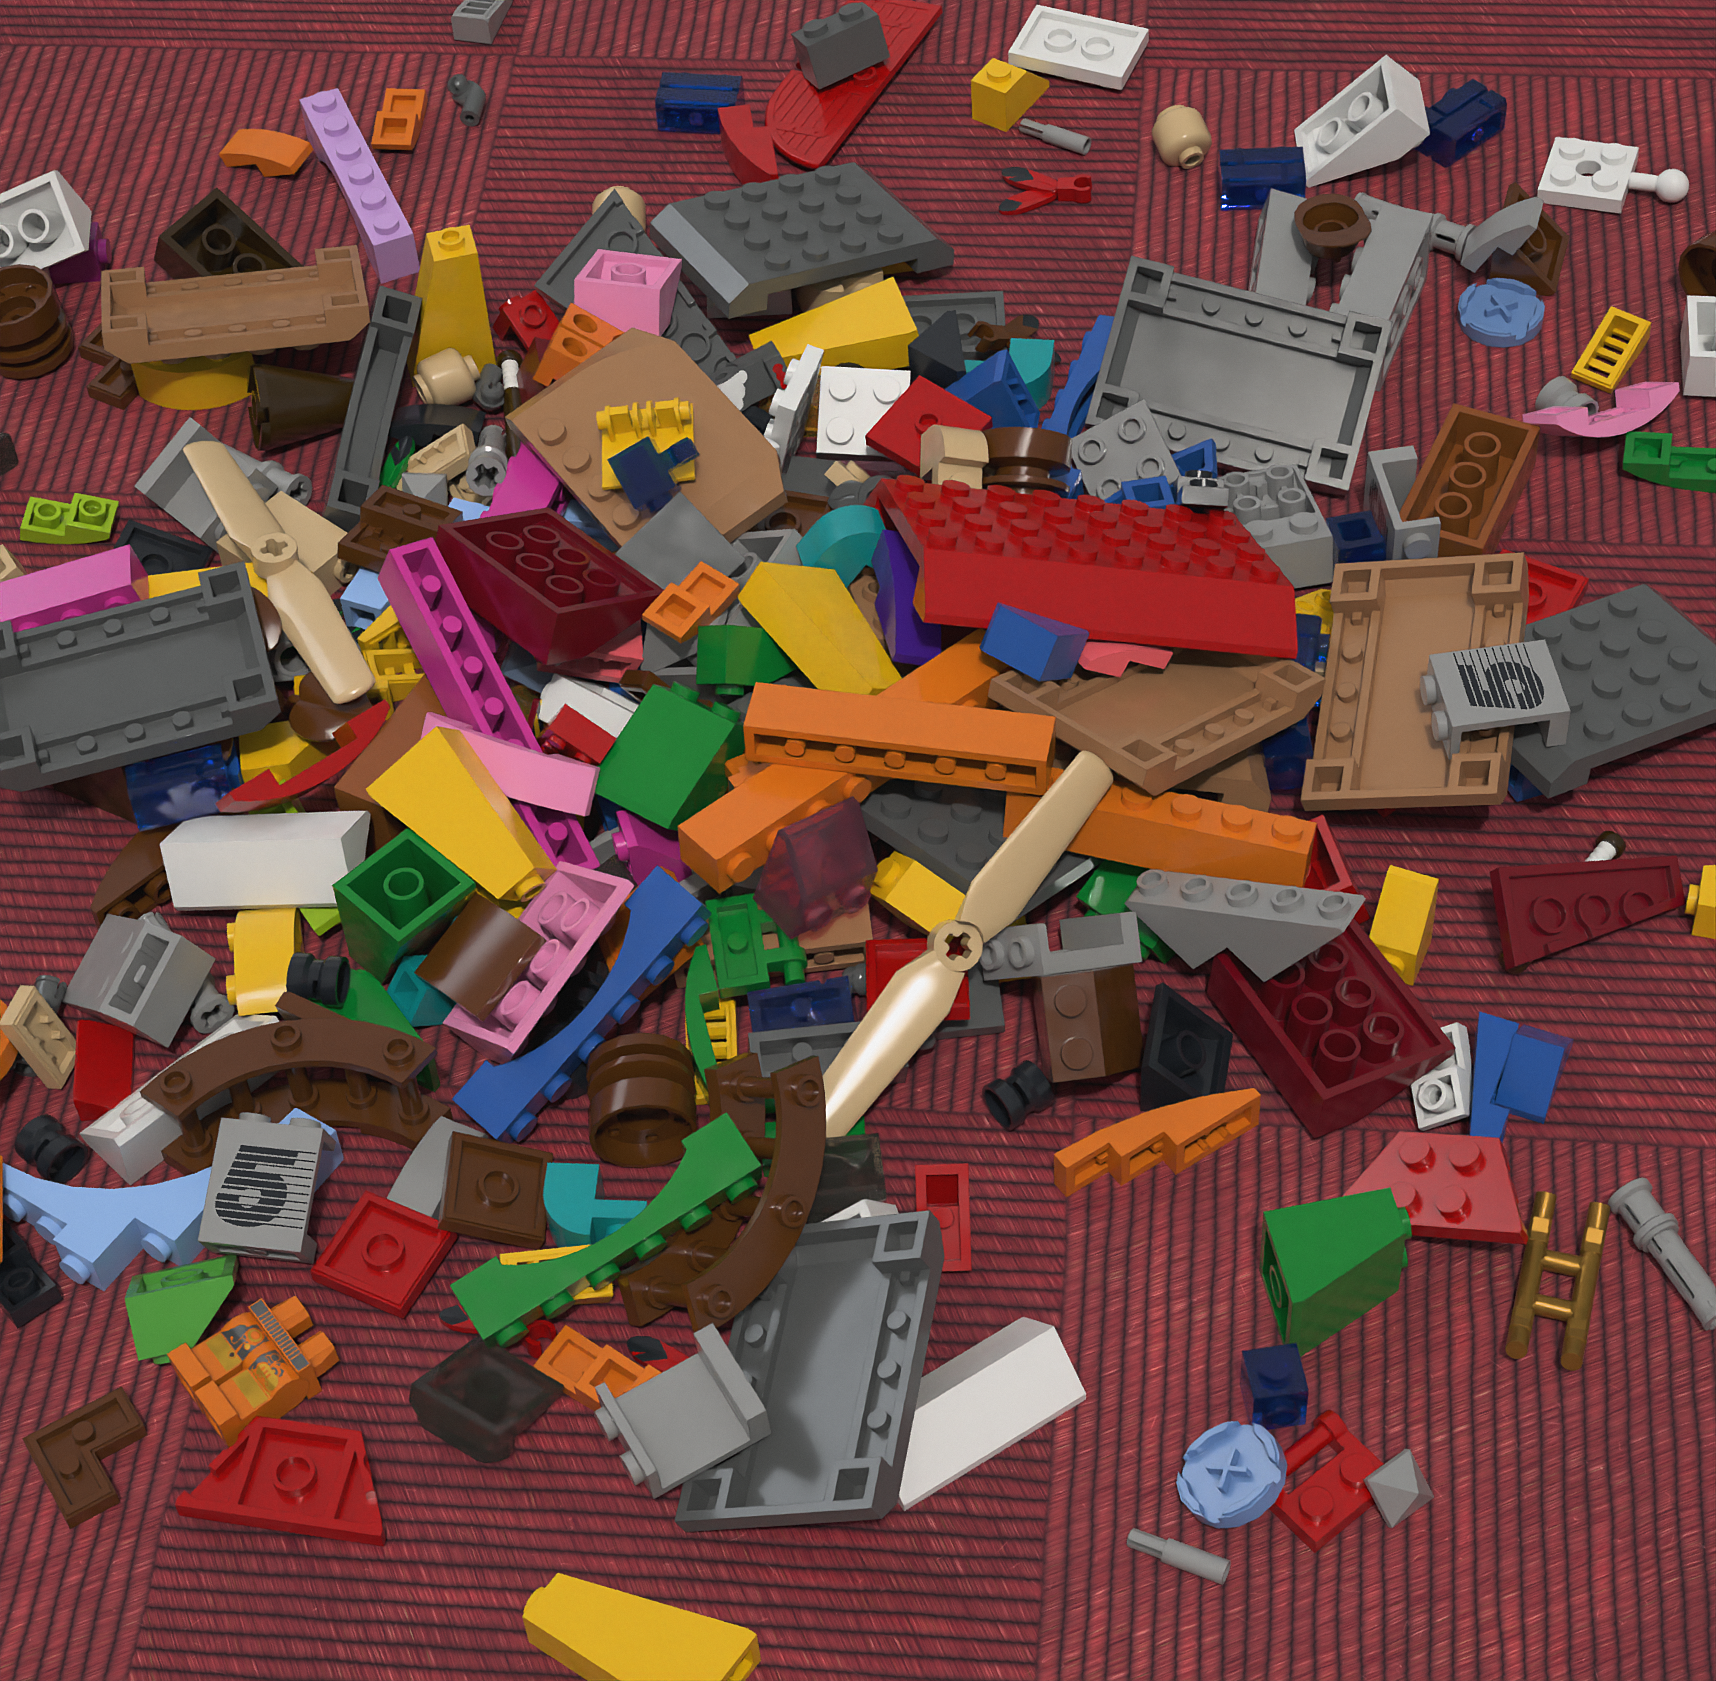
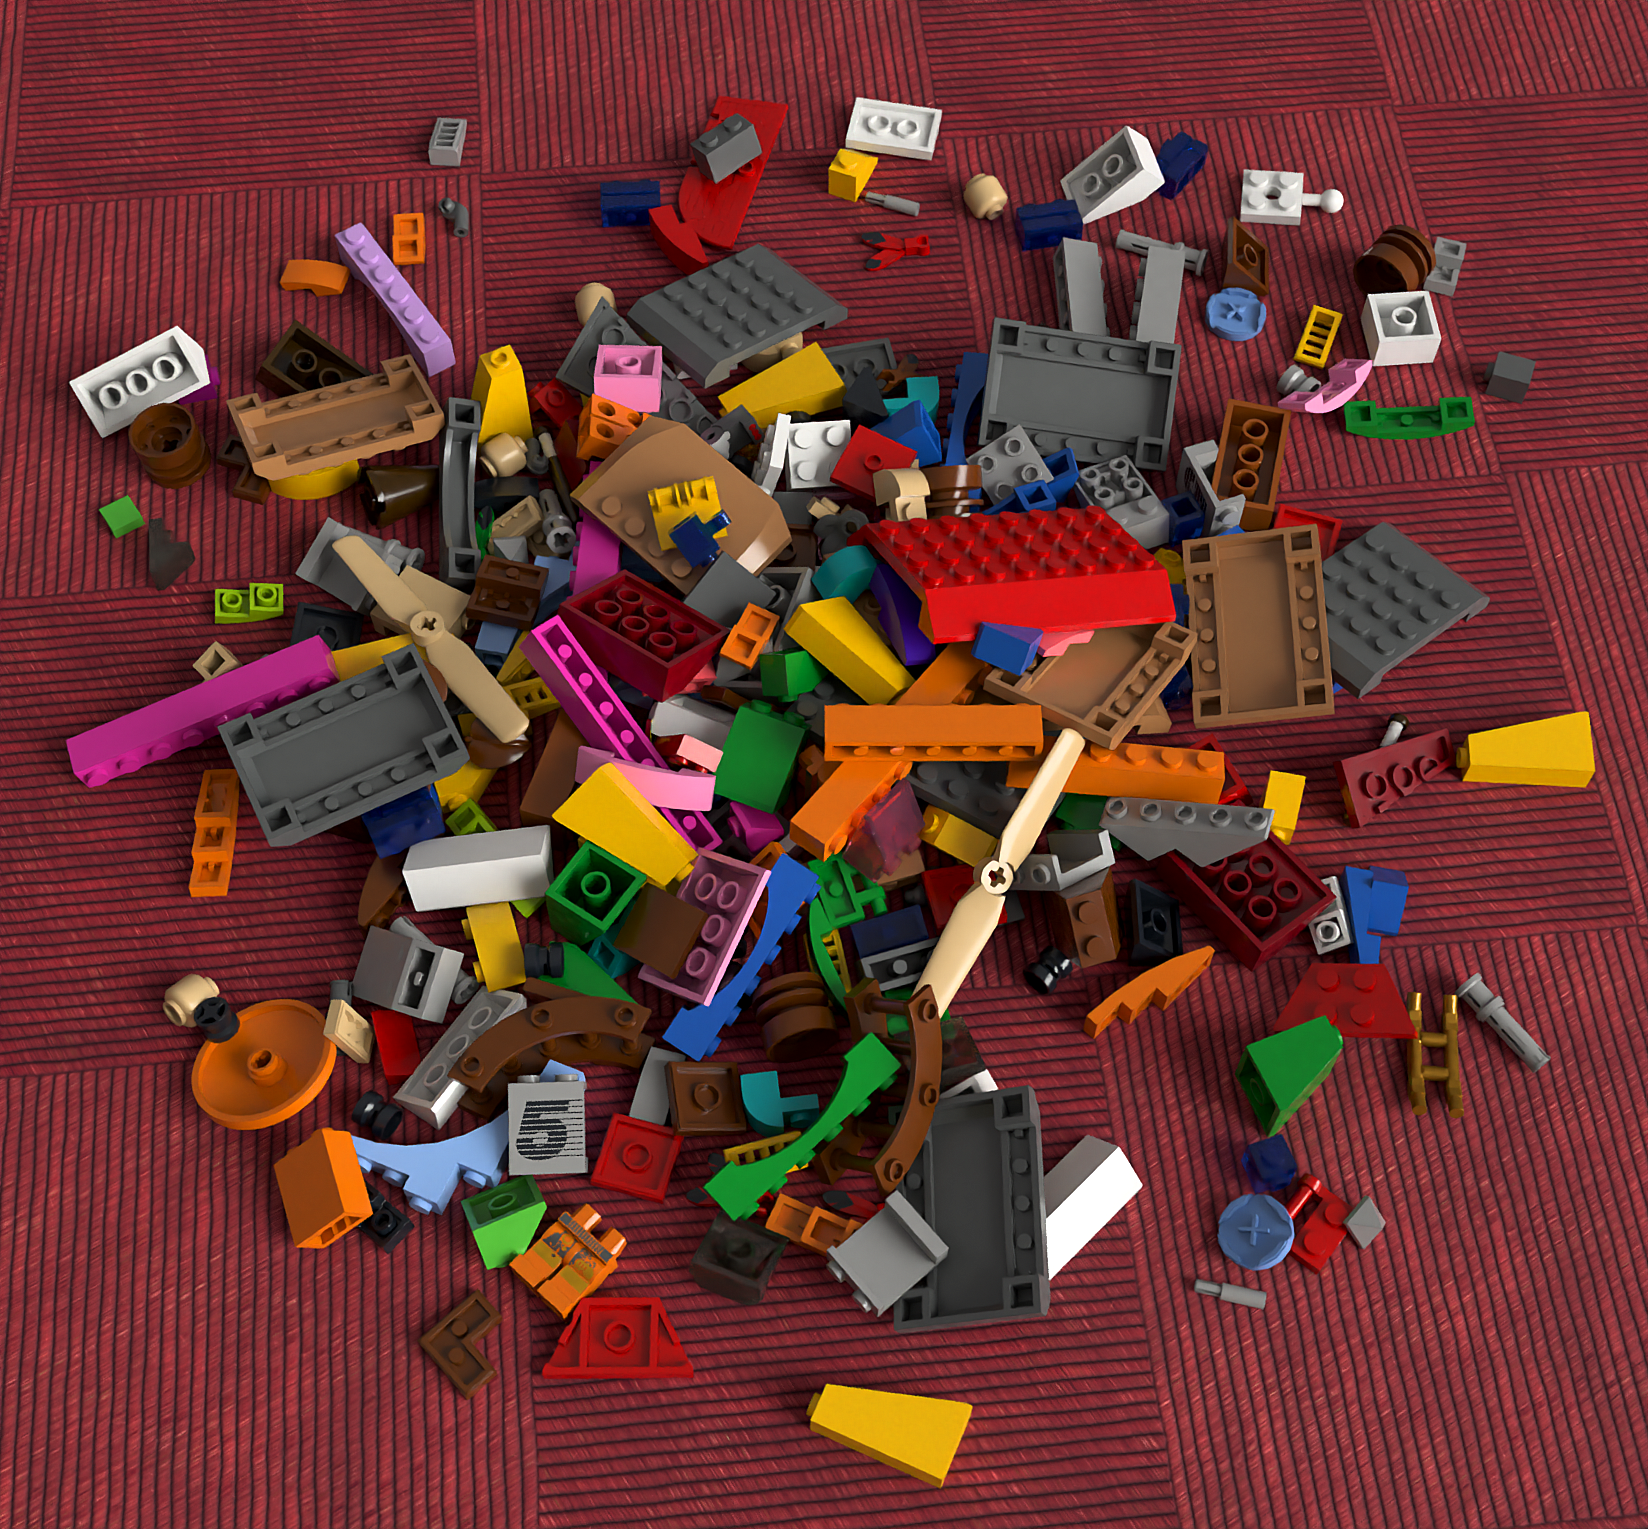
camera: 15 degrees left, 10 degrees up
red slope [215,699,390,813] -> none
red slope [915,1163,972,1271] -> none
slope [1172,470,1229,510] -> none
reddish brown piece [1294,193,1372,263] -> none
light grey panel [1420,639,1571,760] -> none
light grey slope [1460,197,1544,273] -> none

